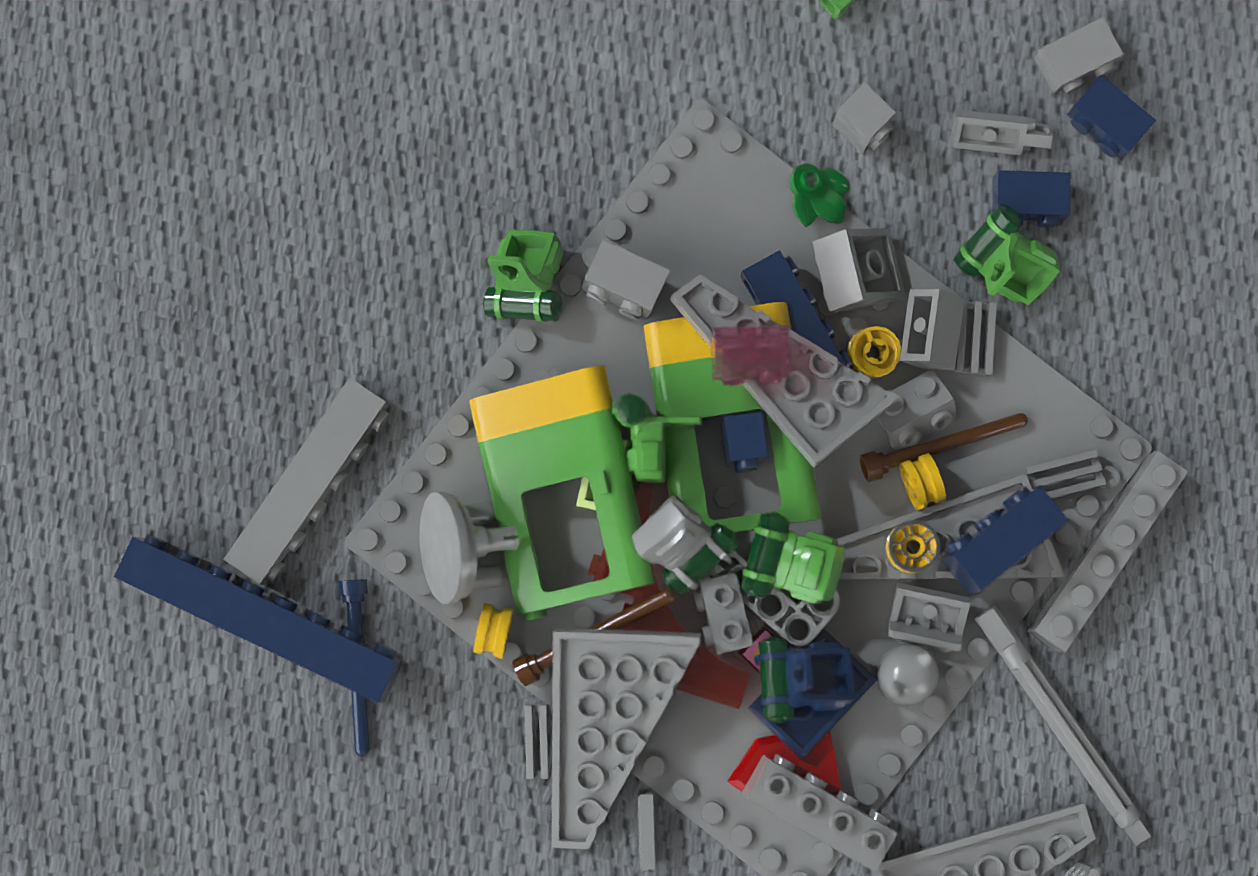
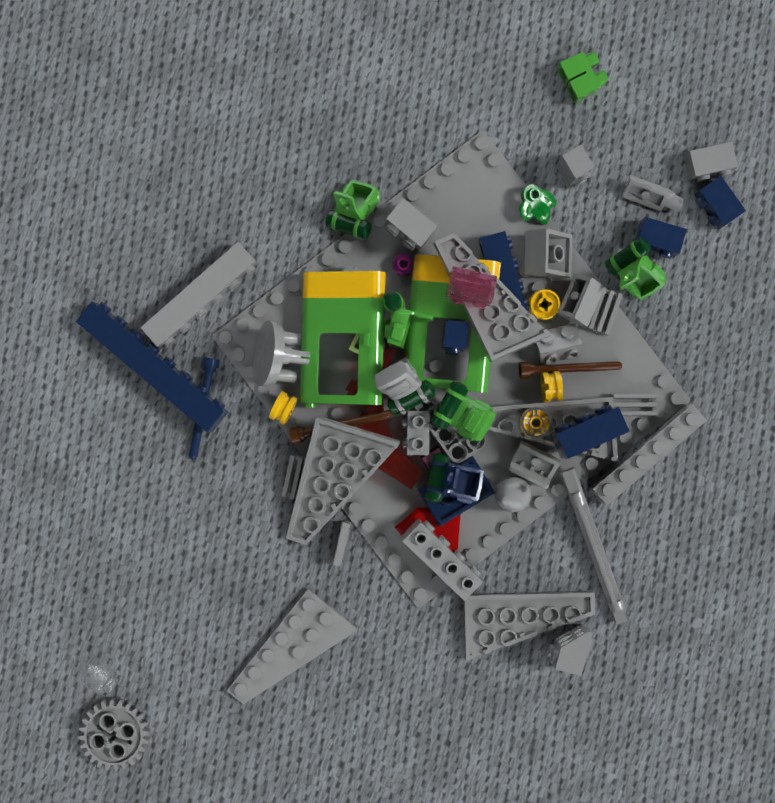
camera: 25 degrees right, 5 degrees up
none -> magenta plate [393,254,414,275]

